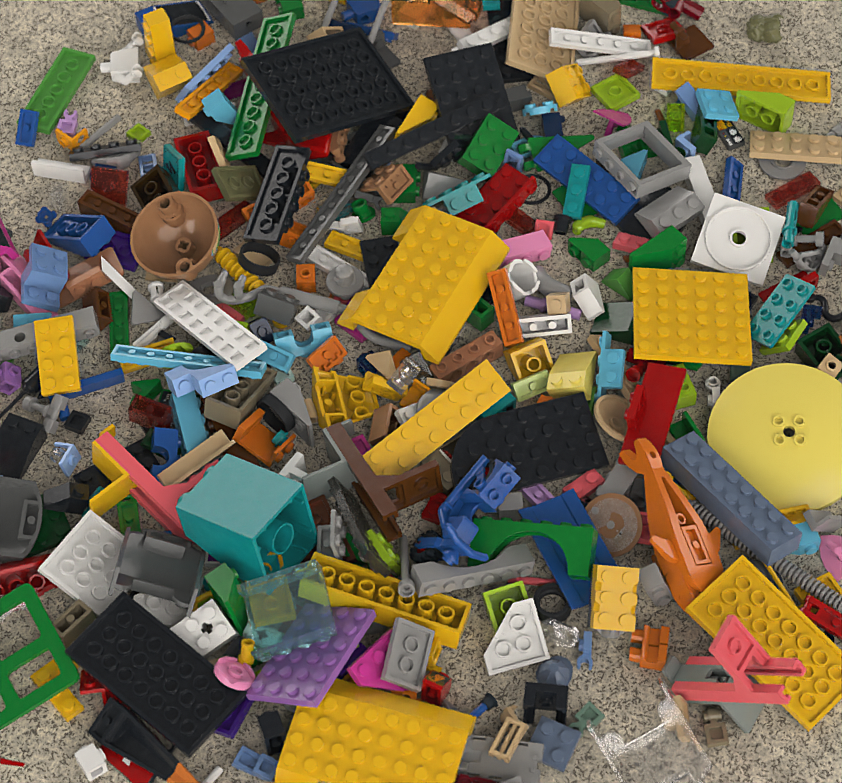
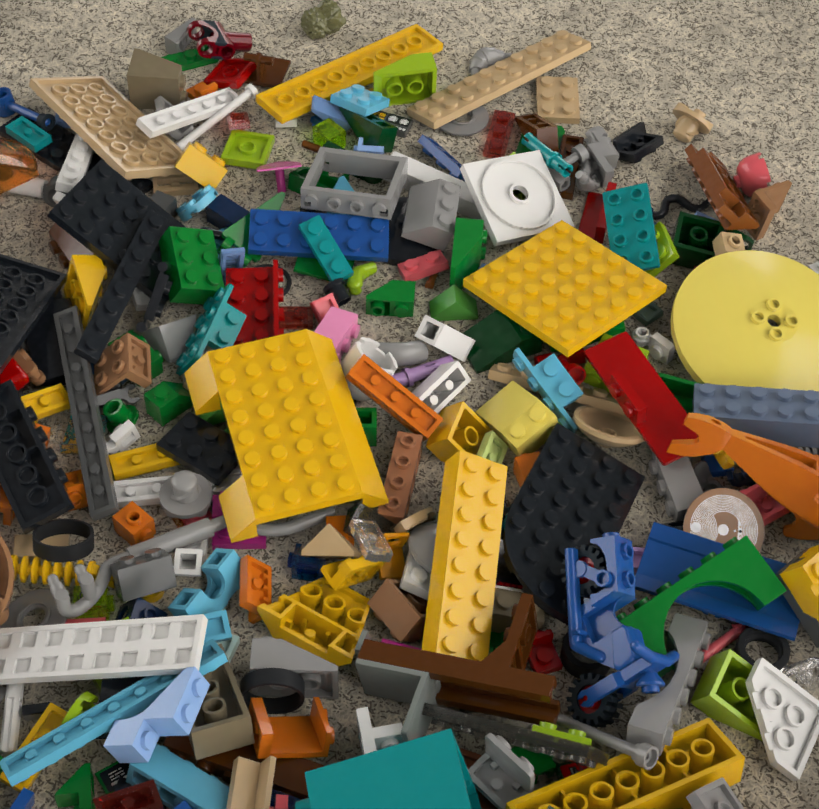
camera: 50 degrees left, 5 degrees down
teal plate [271,429,289,447] -> none
tan brick [546,292,571,315] -> none
coral plate [562,469,605,499] -> none

